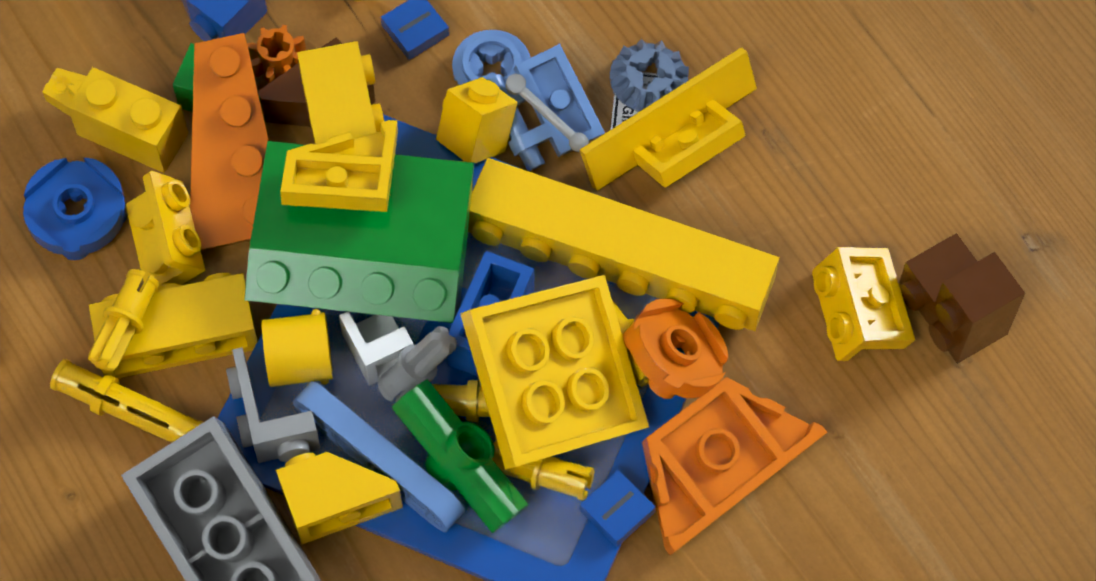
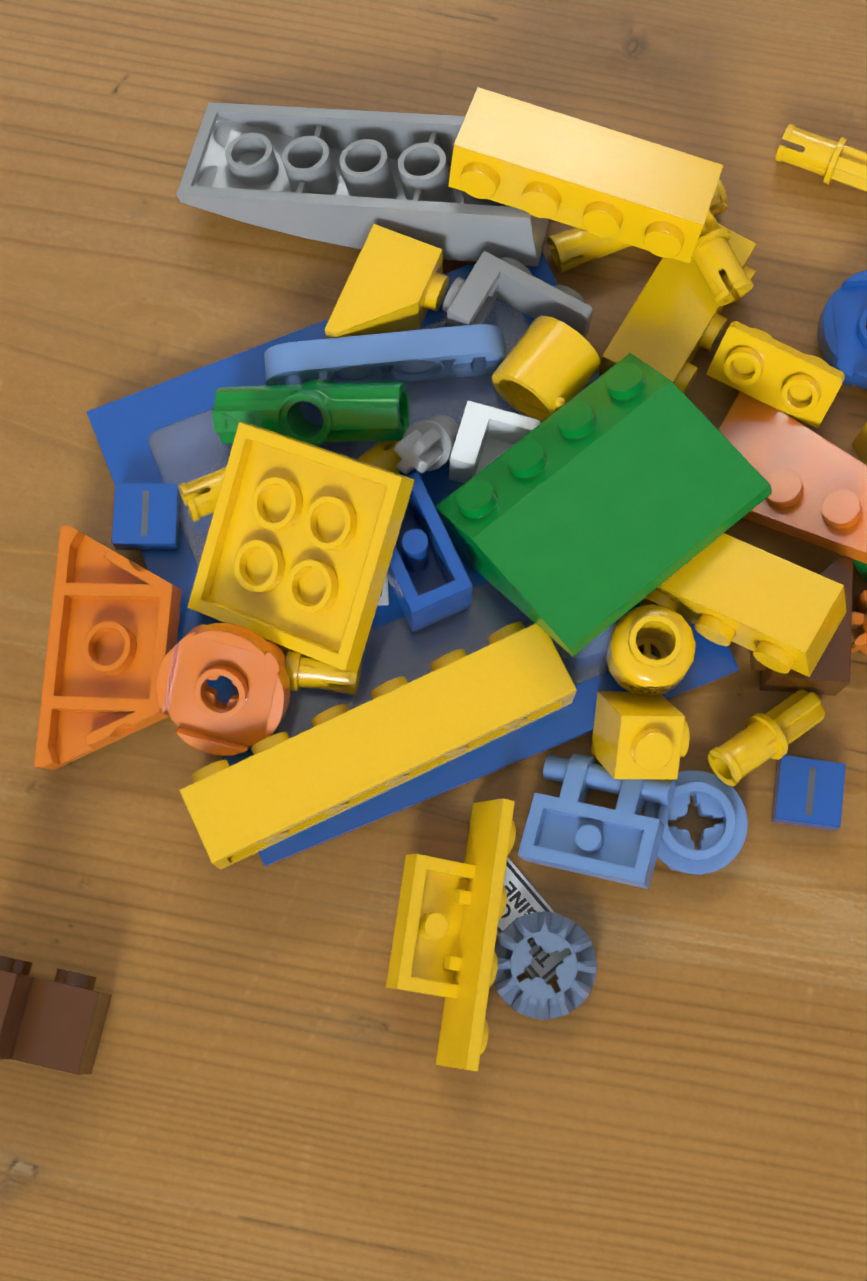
camera: 135 degrees right, 10 degrees up
yellow wing [280,120,398,212] -> none
light grey hinge [505,73,589,152] -> none
yellow bracket [812,247,915,361] -> none
none -> yellow brick [448,87,723,264]
none -> yellow head [606,604,696,697]
none -> yellow axle [708,689,826,786]

